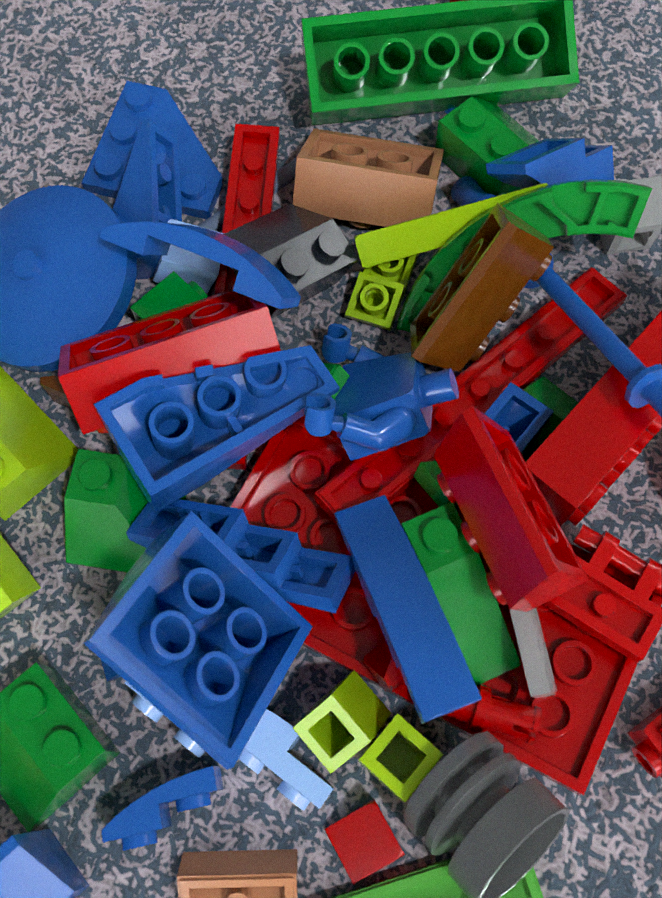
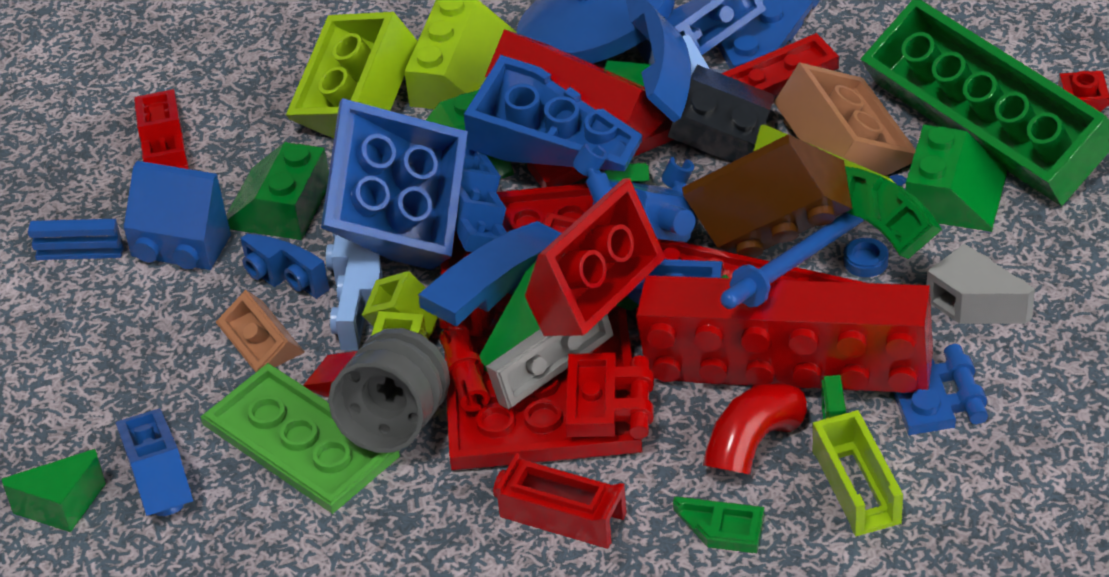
camera: 60 degrees right, 25 degrees down
blue slope [486,138,614,189] -> none

